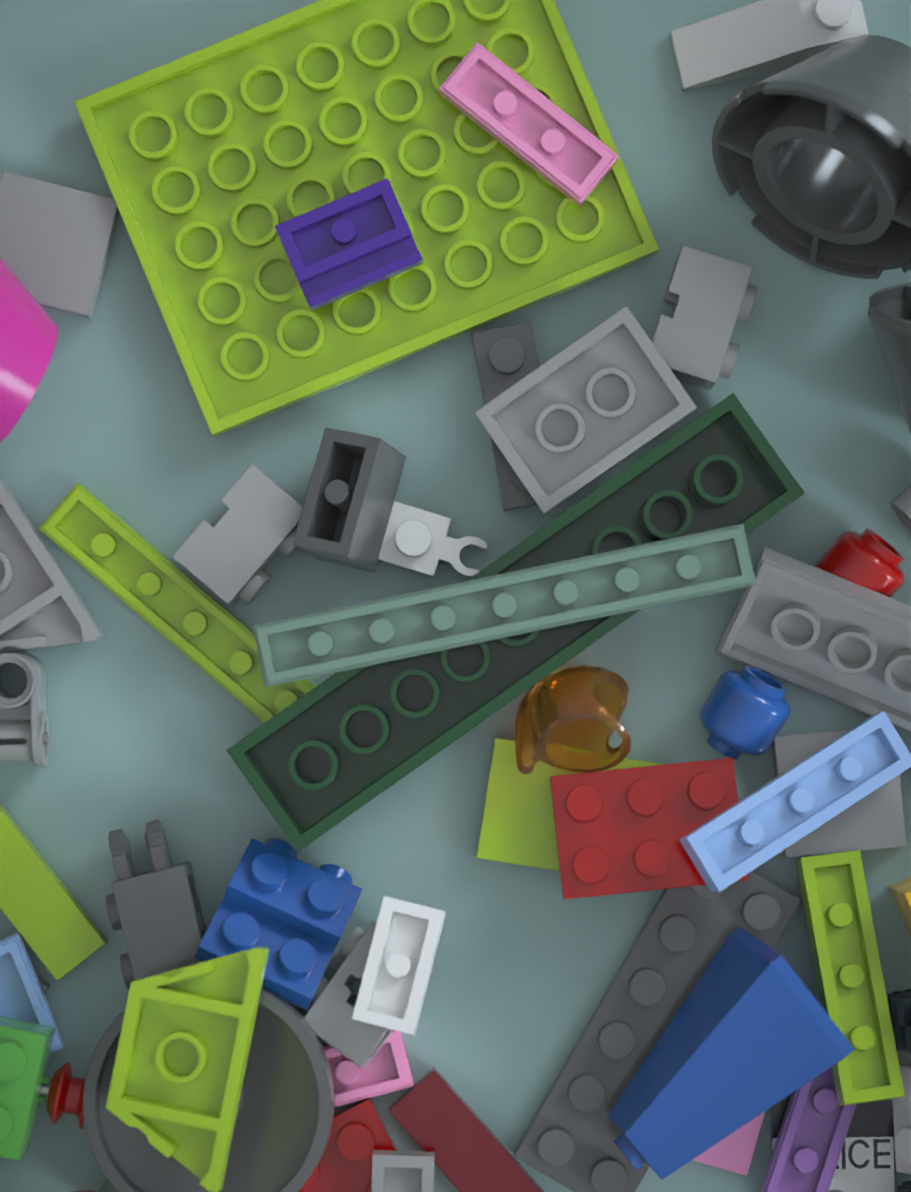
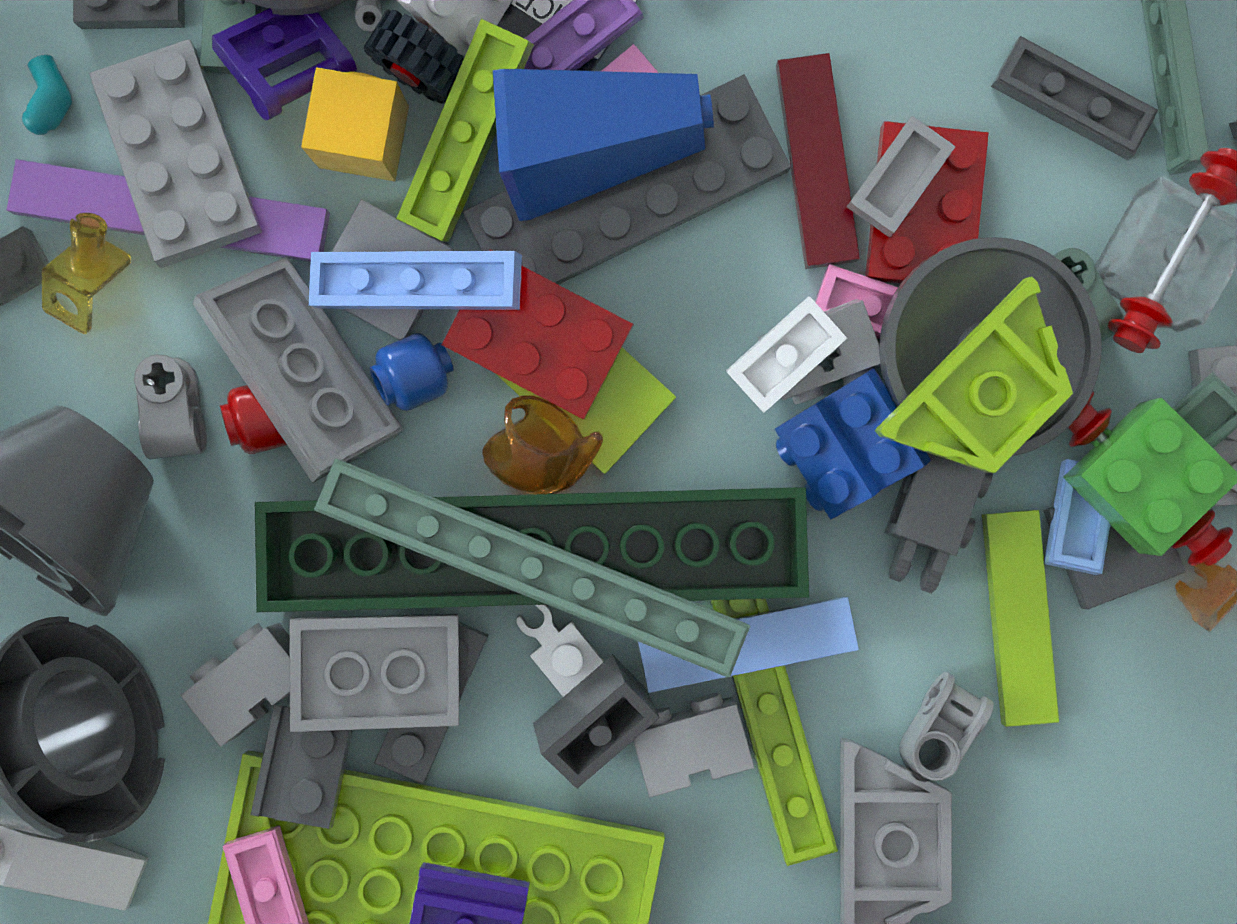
camera: 150 degrees left, 0 degrees up
none -> dark grey plate [250,705,353,829]
none -> light blue tile [638,596,859,693]

